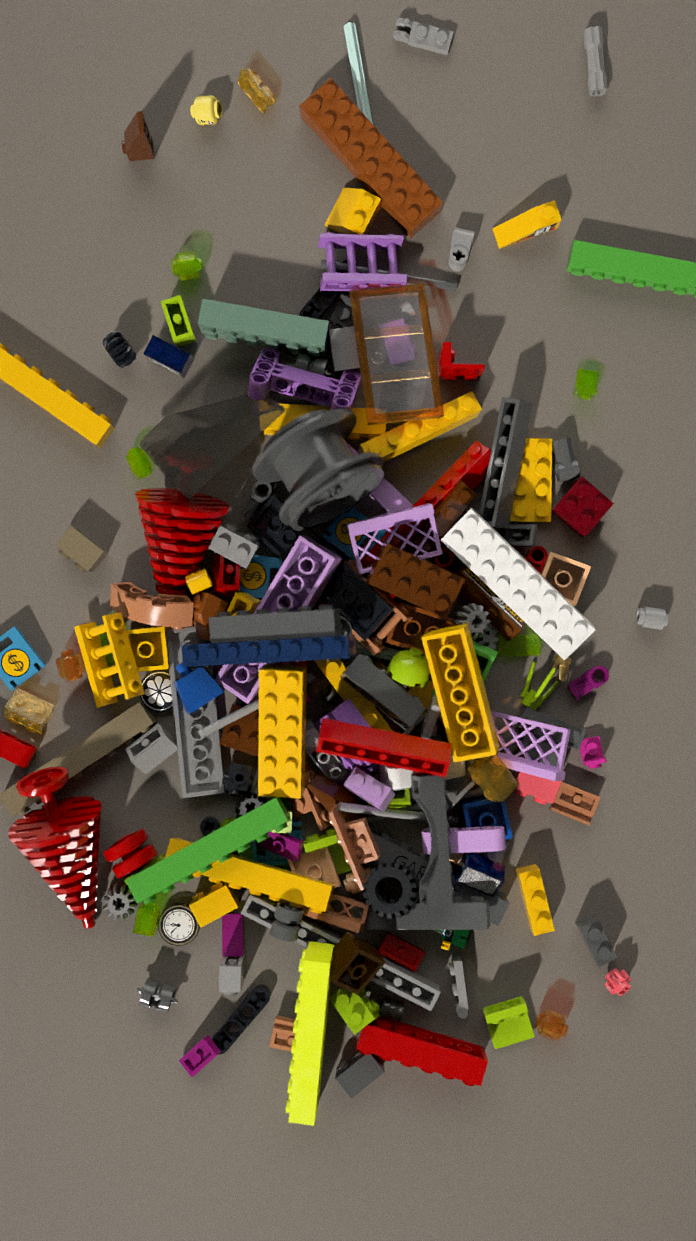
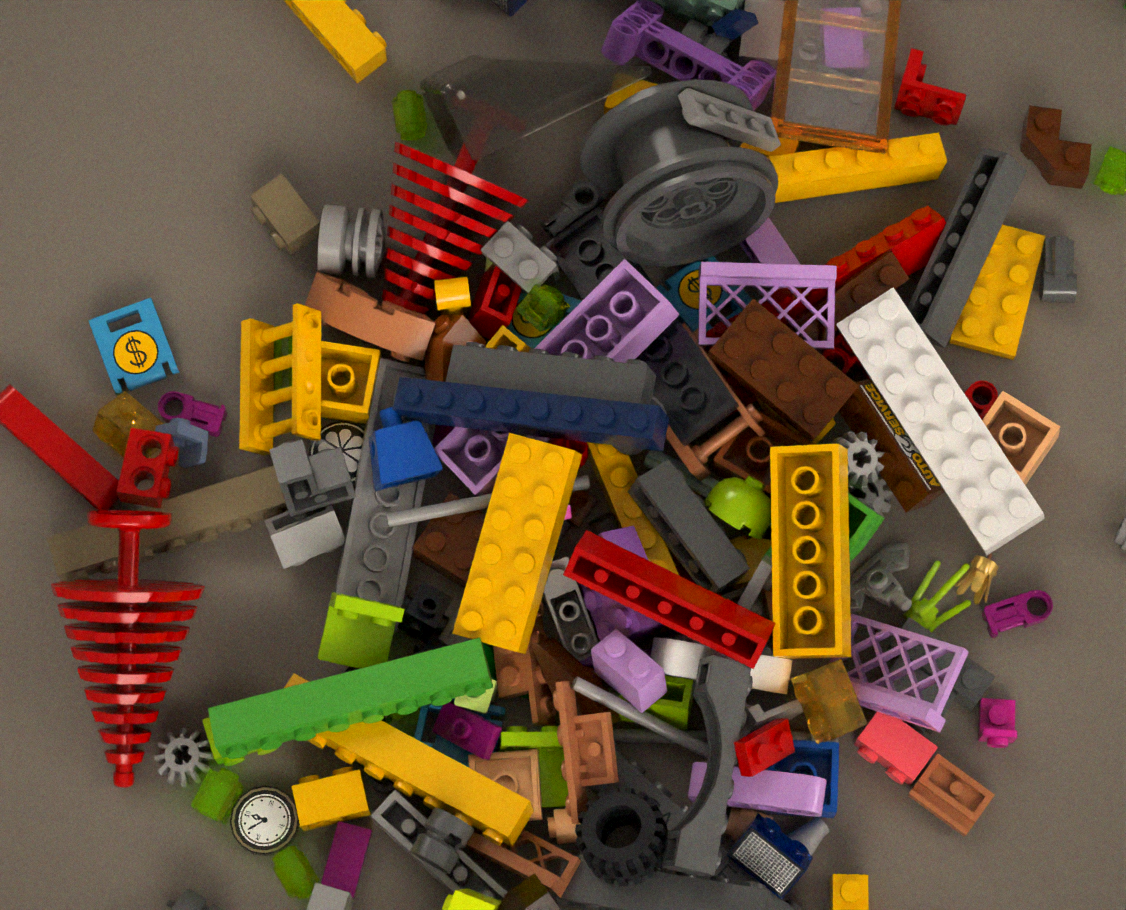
camera: 20 degrees right, 15 degrees down
clear orange head [55,649,86,681] -> none
red wheel [102,828,158,878] -> none
clear neon green tile [497,634,540,657] -> none
dark grey slope [500,524,537,546] -> none
dark red brick [551,476,614,538] -> none
none -> red brick [116,428,178,509]
none -> sand blue bracket [155,418,209,468]
none -> magenta piece [158,391,227,437]
none -> dark grey brick [269,439,356,517]
none -> clear neon green brick [271,845,320,900]
none -> lime bracket [317,592,405,669]
none -> light grey wheel [318,205,386,278]
none -> clear neon green brick [516,284,570,332]
none -> light grey plate [678,88,781,152]
none -> dark blue tile [712,9,759,39]
none -> red plate [734,718,795,777]
none -> light grey piece [850,542,912,613]
none -> reddish brown brick [1020,105,1092,189]

